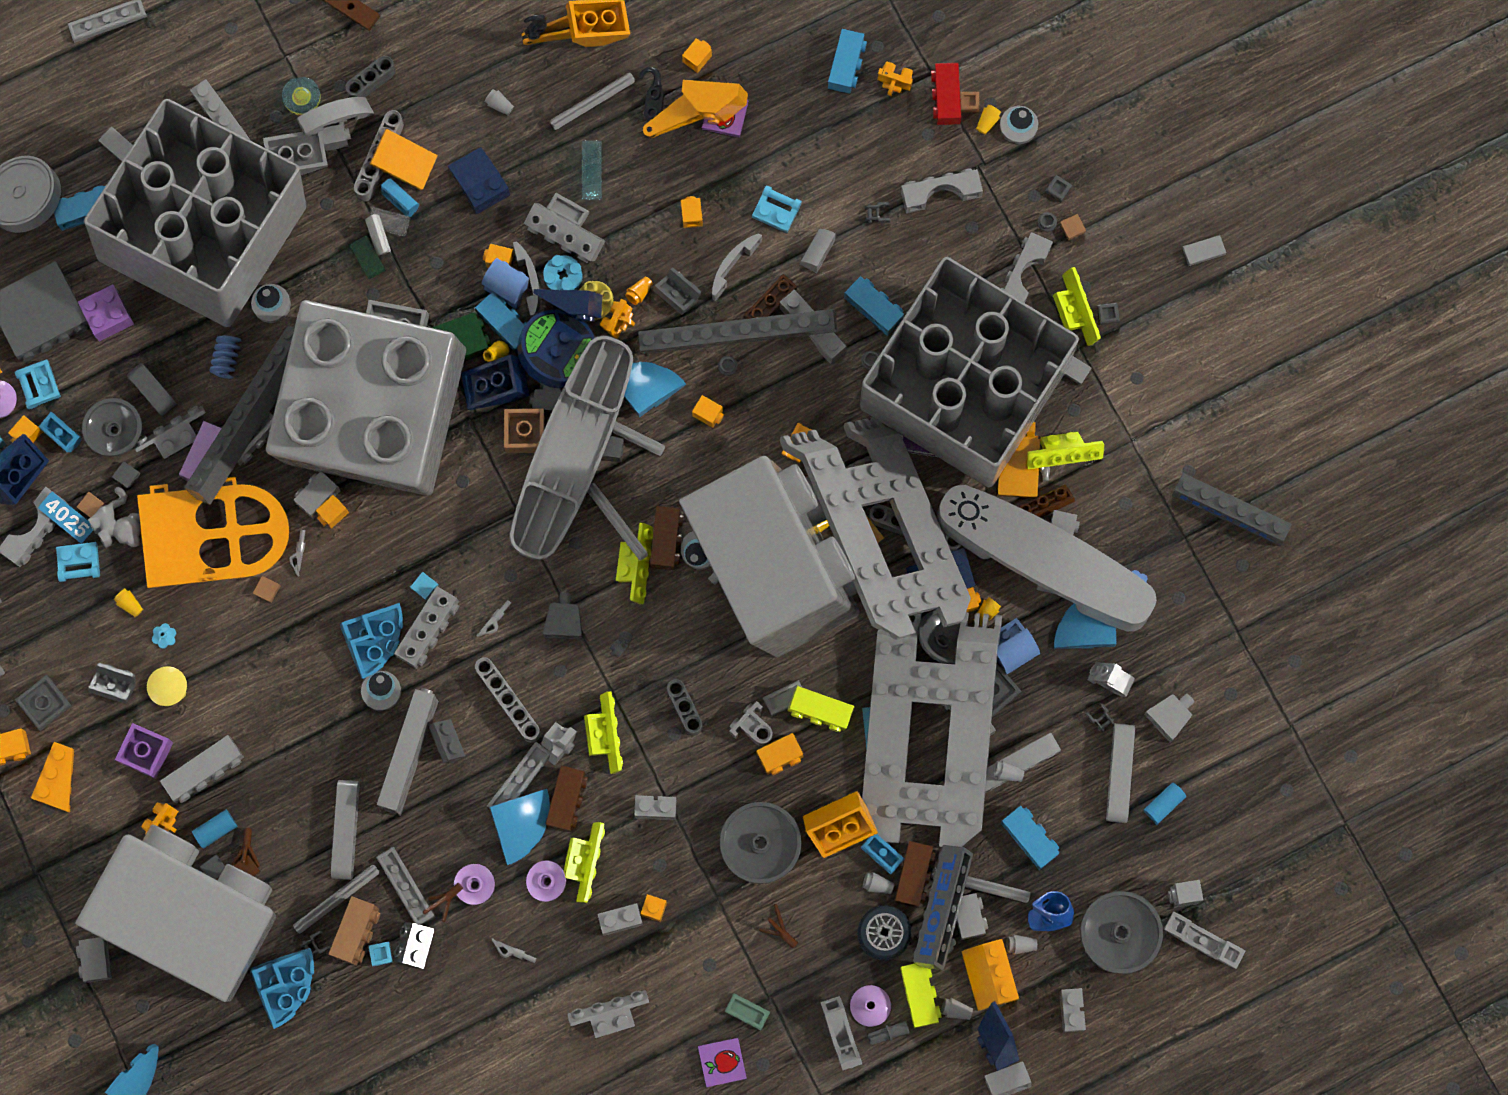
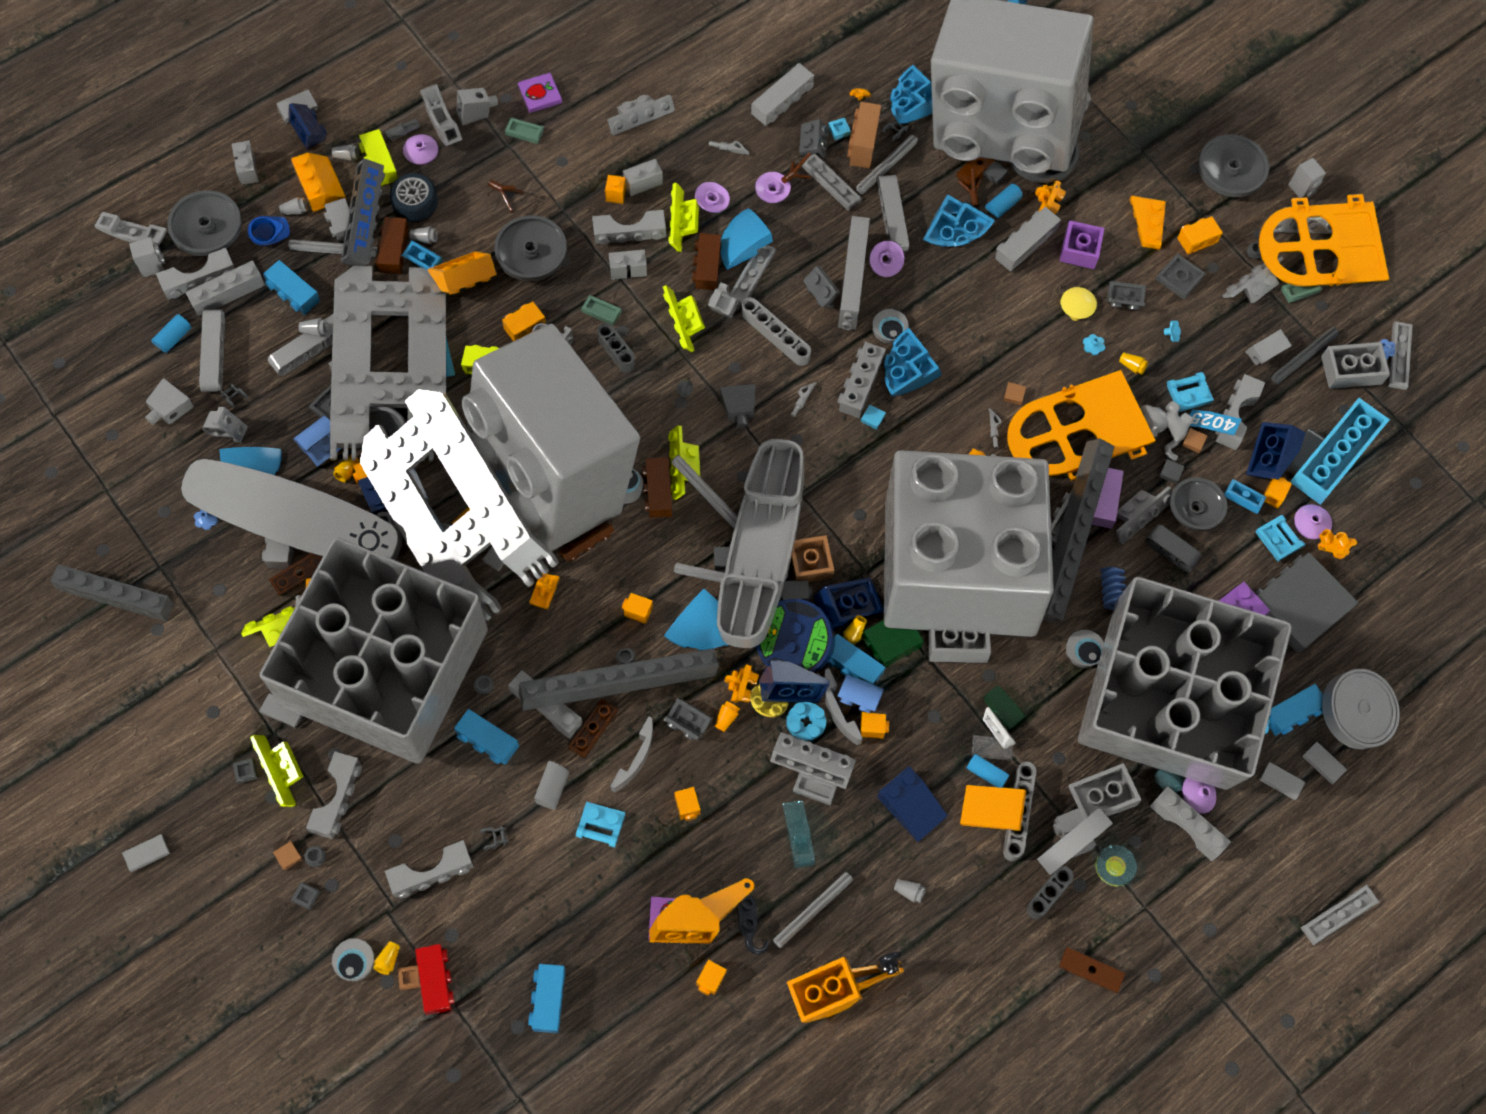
camera: 165 degrees right, 10 degrees down
light orange hips [877,62,913,96] -> none
none -> light grey arch [156,248,235,300]
none -> light grey brick [185,260,265,317]
none -> light grey torso [456,88,498,125]
none -> sand green tile [581,295,622,326]
none -> light grey arch [592,210,666,245]
none -> light grey brick [751,63,814,126]
none -> light orange plant [850,88,871,100]
none -> lavender dish [869,241,904,277]
none -> dark azure brick [923,195,995,247]
none -> medium azure plant [1164,320,1181,342]
none -> light grey tile [1302,742,1347,784]

